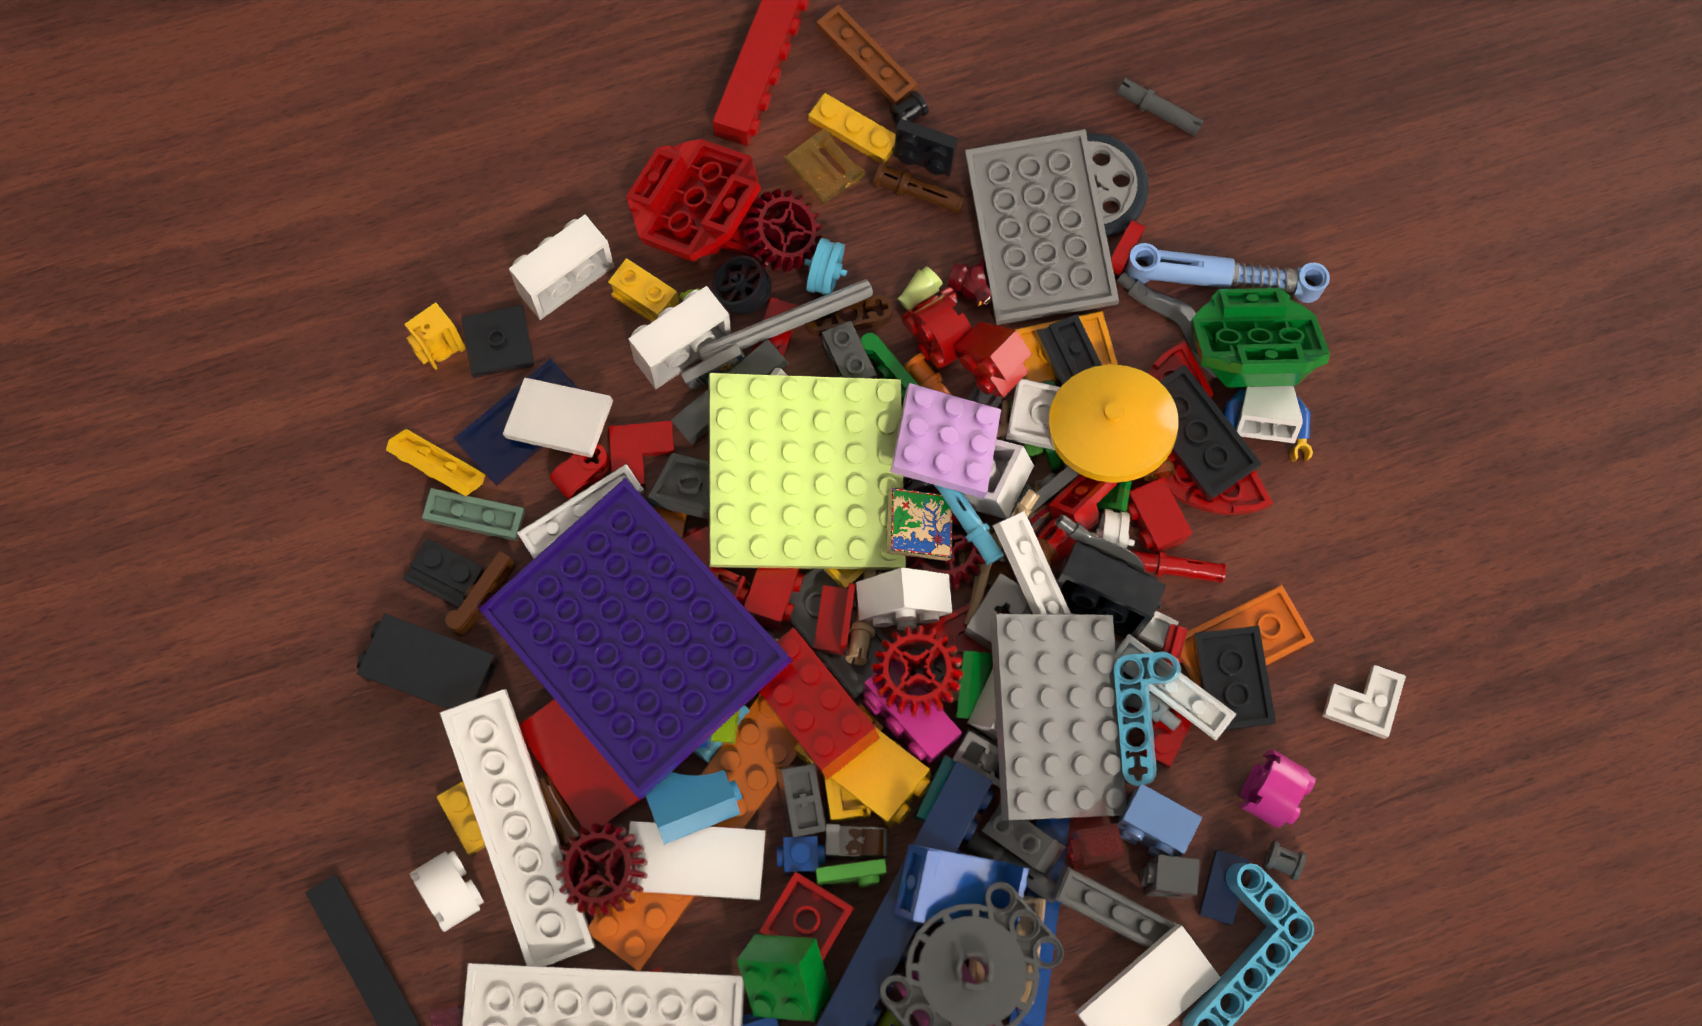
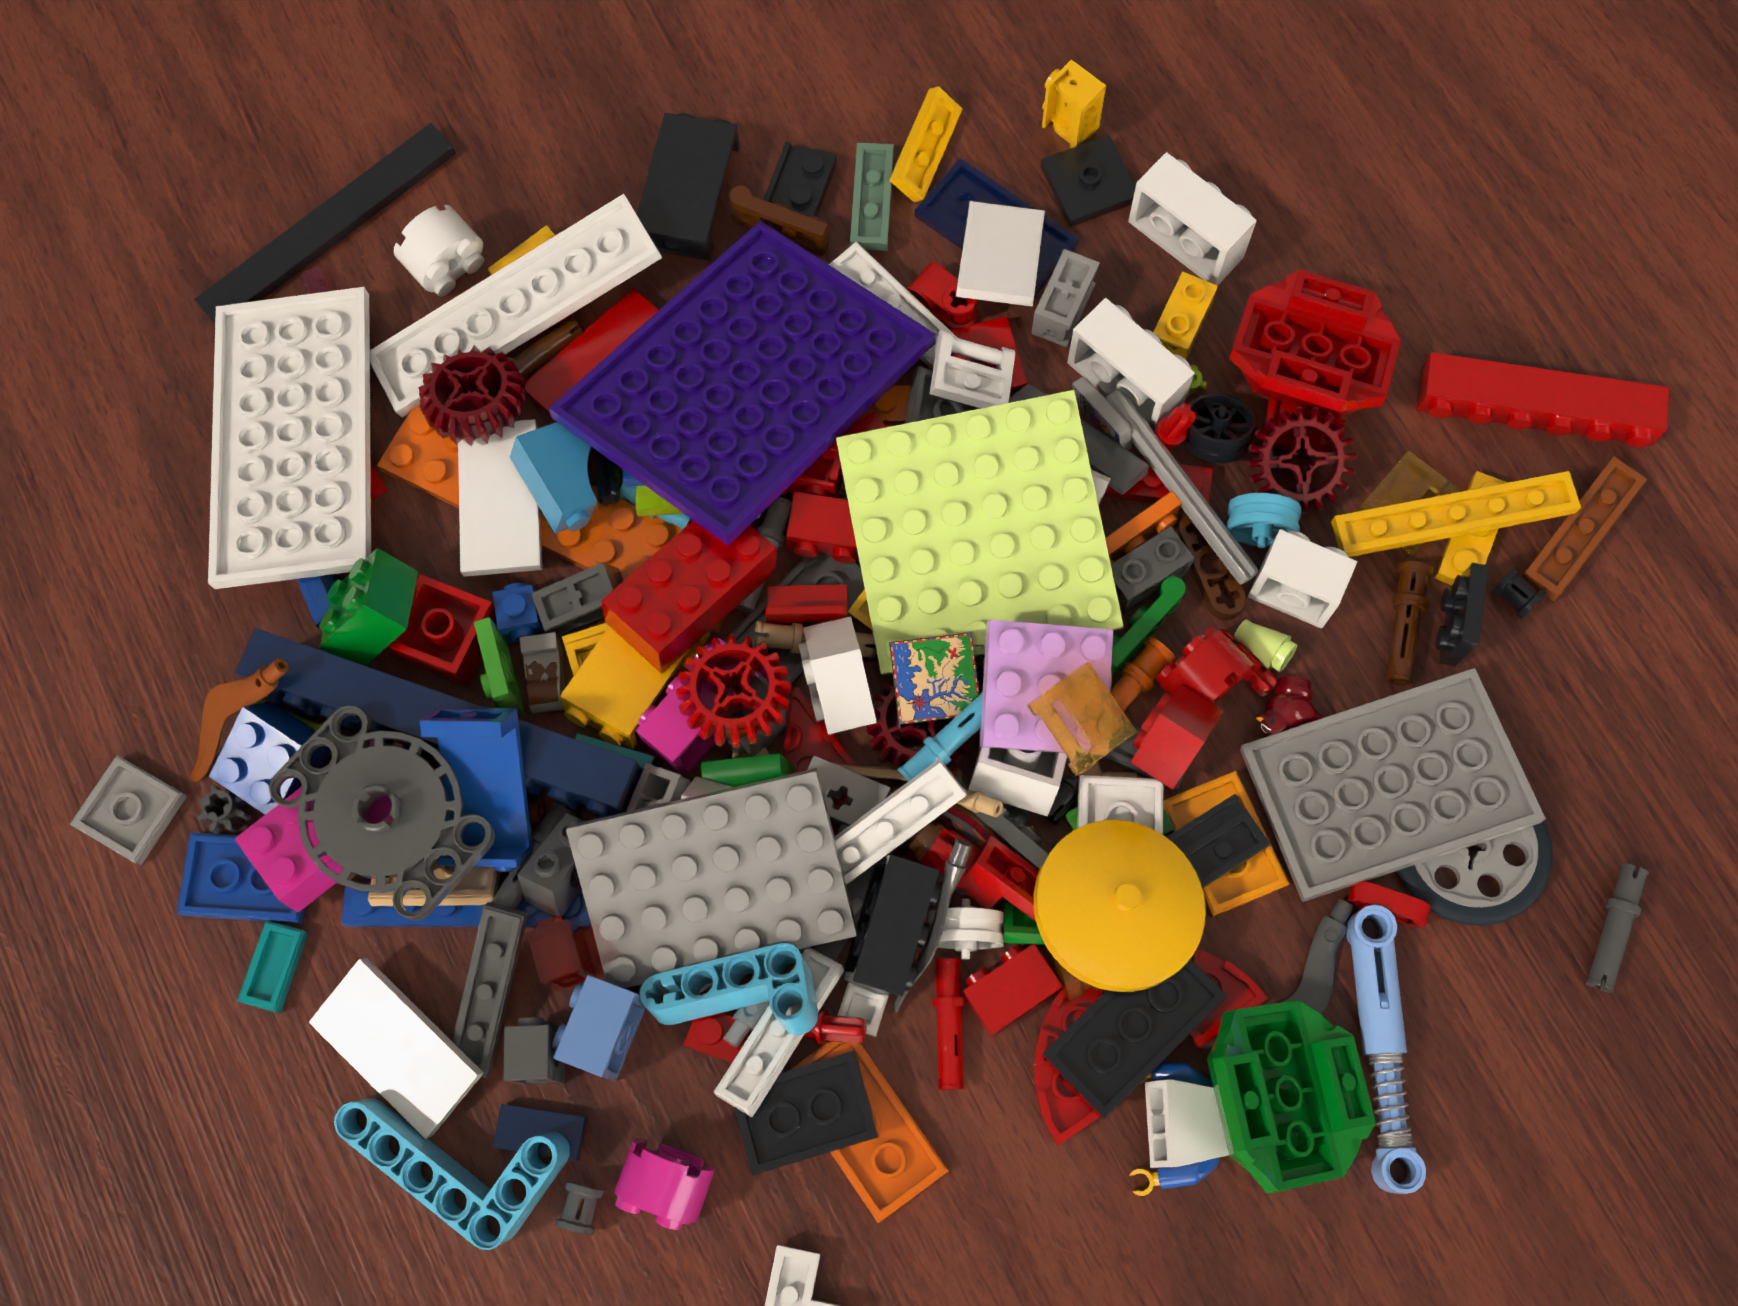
camera: 90 degrees right, 0 degrees up
none -> black axle [596,450,620,506]
none -> white plate [929,329,1015,408]
none -> clear yellow plate [1027,662,1137,776]
none -> light grey hinge [1032,249,1100,348]
none -> orange plate [1105,491,1182,564]
none -> red axle [1155,403,1196,452]
none -> white brick [1248,529,1358,629]
none -> yellow plate [1331,471,1581,557]

